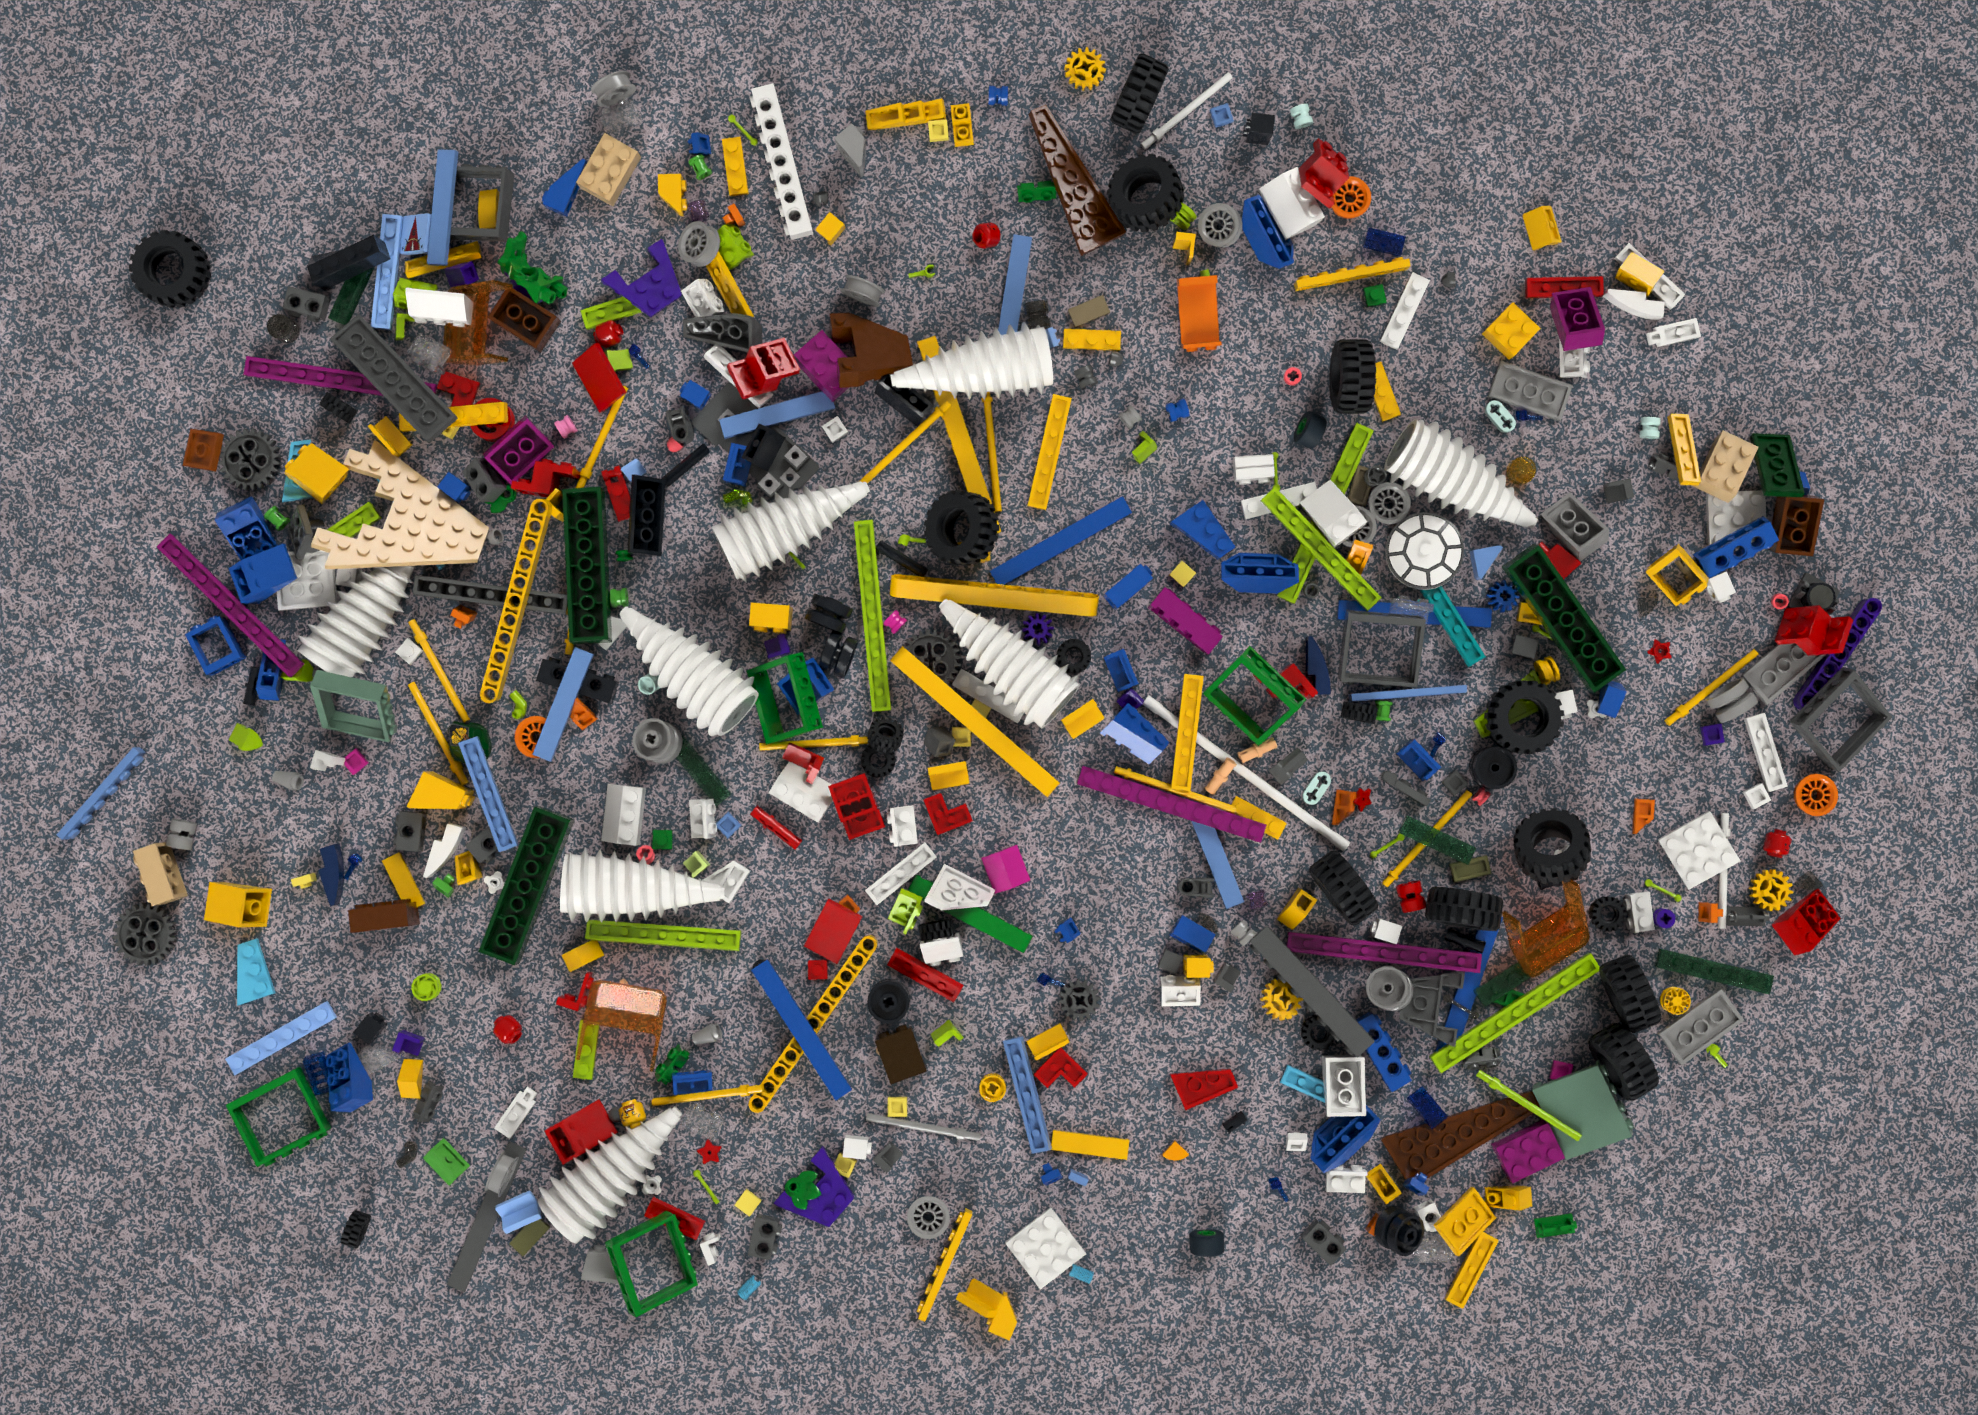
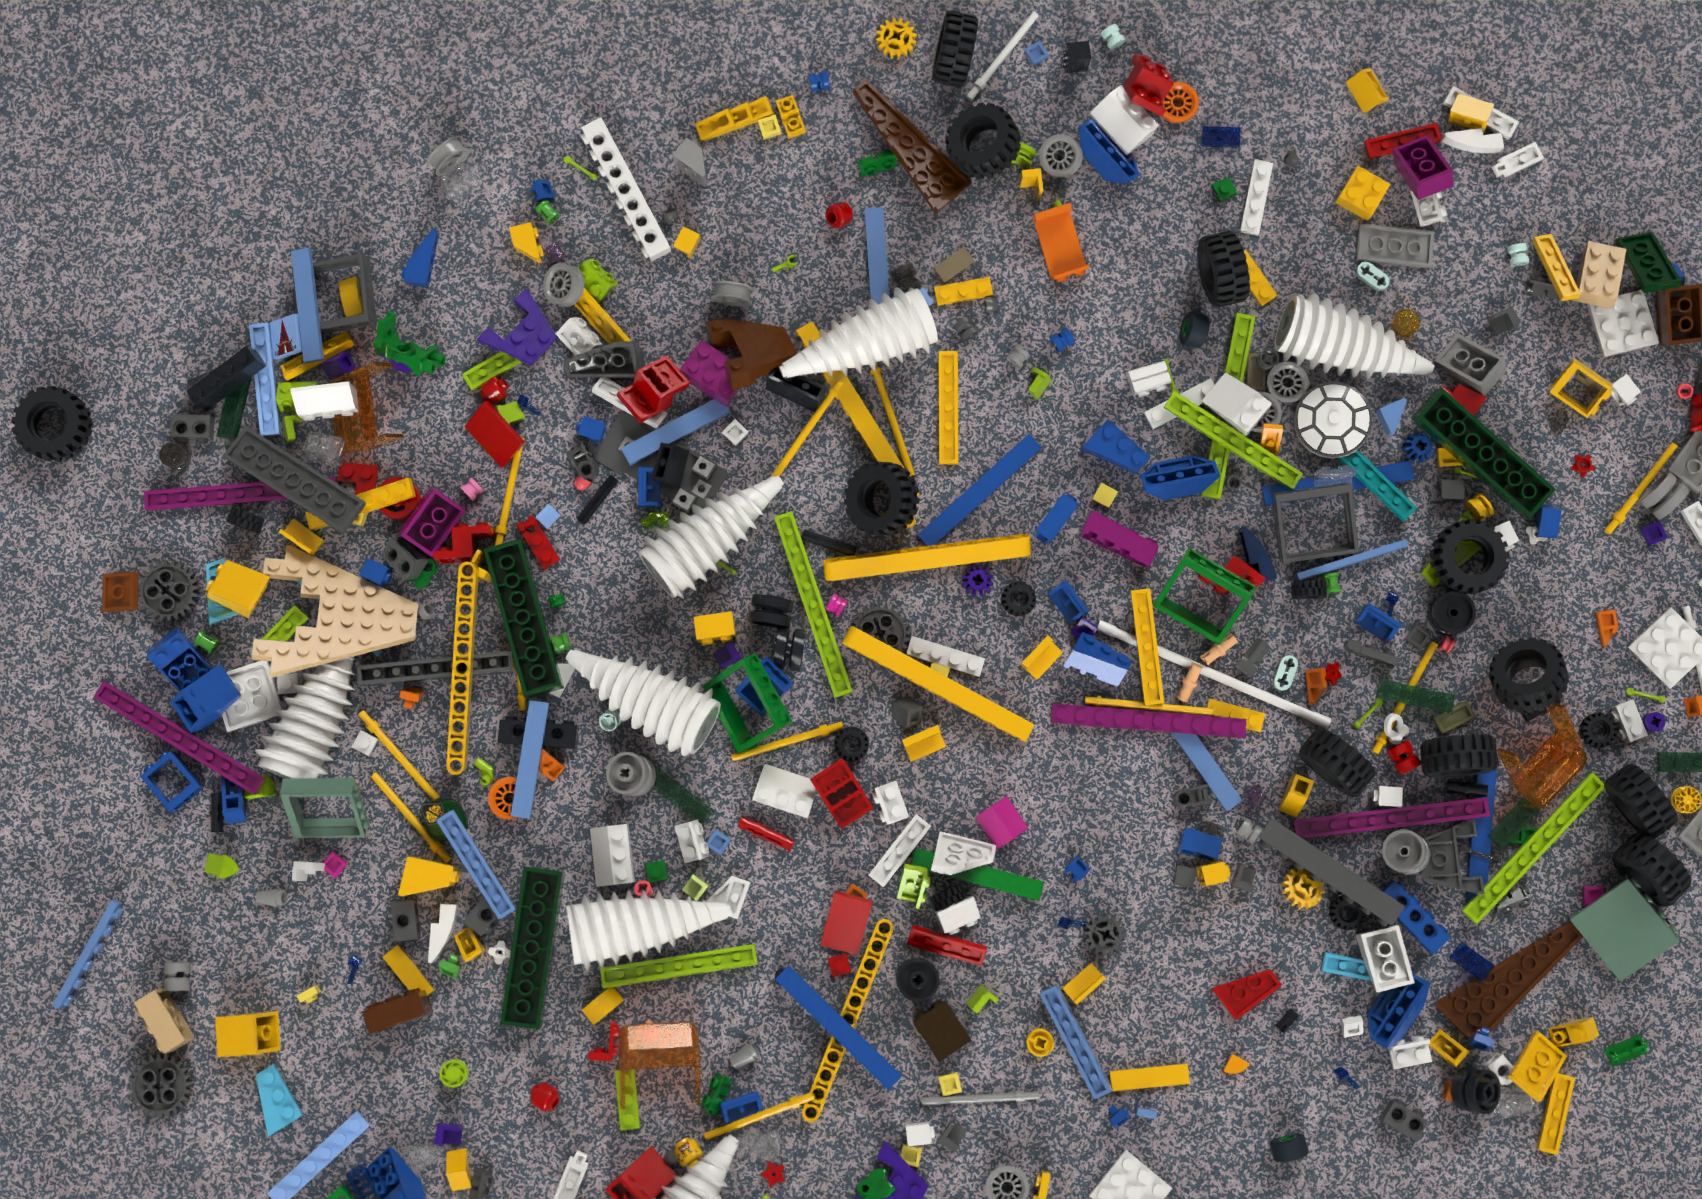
camera: 15 degrees left, 5 degrees down
dark grey piece [288,505,325,559] -> none
dark blue slope [318,844,344,907] -> none
black brick [353,1012,387,1044] -> none
reddish brown brick [487,285,561,353] -> none
tan brick [576,133,641,206] -> none
black slope [627,475,666,557] -> none
yellow plate [722,137,749,197] -> none
orange tile [722,203,745,228] -> none
red bracket [782,742,824,784] -> none
black tyre [867,717,904,753] -> none
lime hand [898,534,926,547] -> none
red plate [923,793,973,835] -> none
white cone [939,599,1080,729] -> none
light yellow tile [952,727,971,747] -> none
red plate [1034,1047,1088,1088] -> none
white bracket [1160,975,1201,1006] -> none
coral bush [1284,367,1302,386] -> none
yellow plate [1294,257,1411,292] -> none
lime bar [1476,1070,1582,1141] -> none
magenta brick [1491,1119,1565,1183] -> none
clear blue hand [1516,409,1543,421] -> none
blue brick [1693,516,1779,578] -> none
none -> white piece [1384,713,1409,744]

